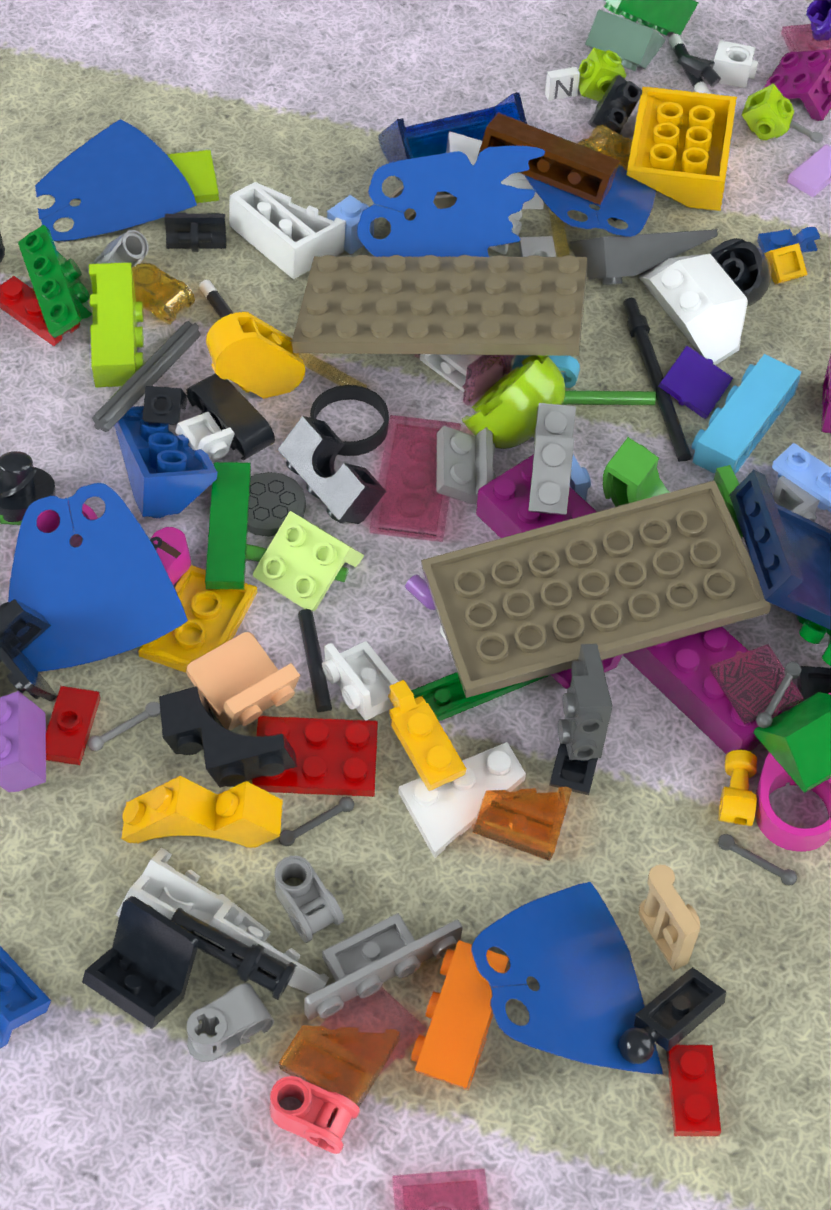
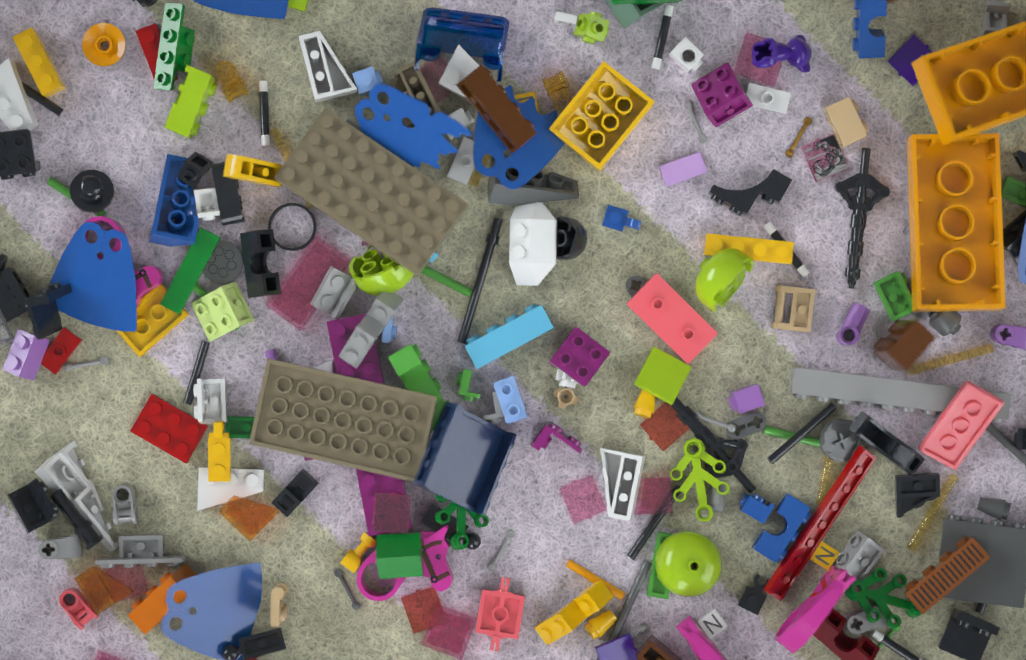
camera: 35 degrees right, 35 degrees up
light grey piece [88,230,149,274] -> none
dark grey axle [92,321,201,432] -> none
yellow arch [121,776,283,848] -> none
black arch [159,686,297,788] -> none
black hips [165,213,227,252] -> none
light nougat bracket [186,632,300,731] -> none
dark grey hinge [279,796,354,846] -> none
dark grey plate [558,644,613,761] -> none
black hips [588,75,643,141] -> none
dark purple piece [658,345,733,419] -> none
black bar [677,54,721,87] -> none
lime brick [741,84,795,141] -> none
dark grey hinge [756,662,802,728] -> none
yellow tile [765,243,808,285] -> none

